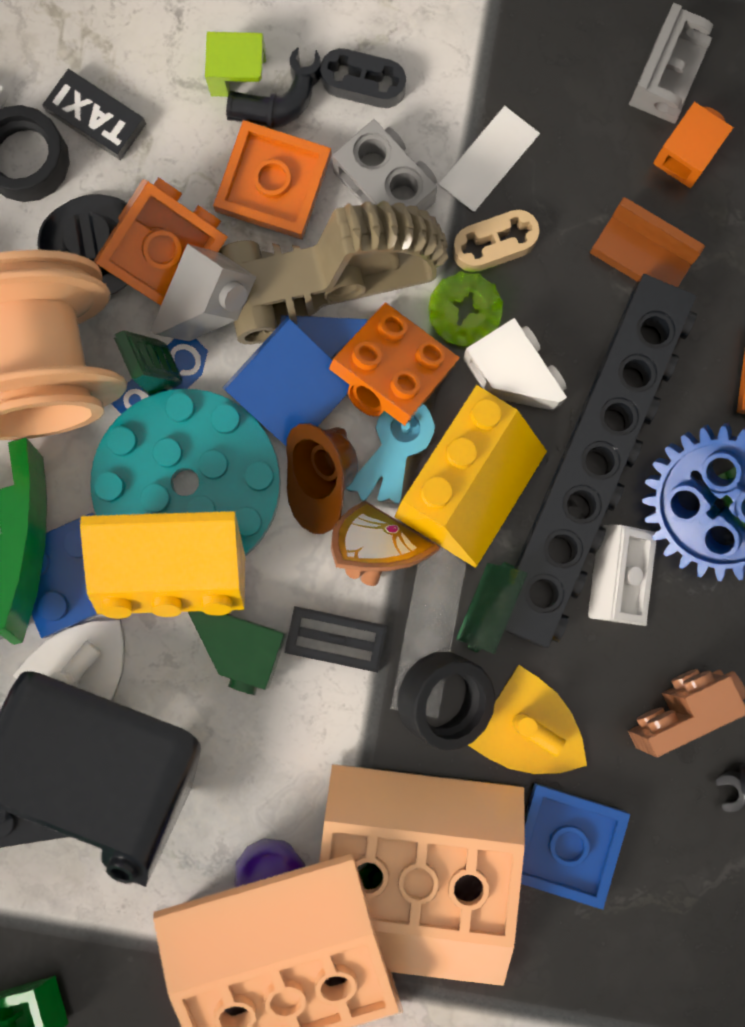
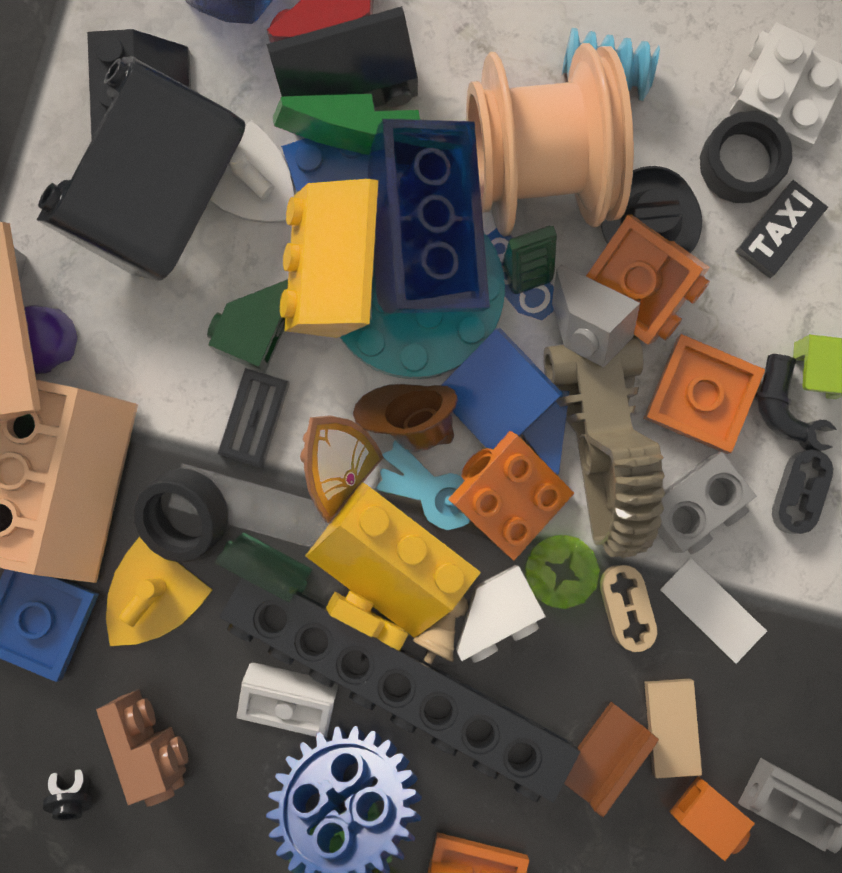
camera: 90 degrees right, 0 degrees up
none -> yellow plate [326,591,409,651]
none -> clear blue windscreen [368,119,490,313]
none -> tan piece [413,596,469,664]
none -> tan tile [644,679,702,778]

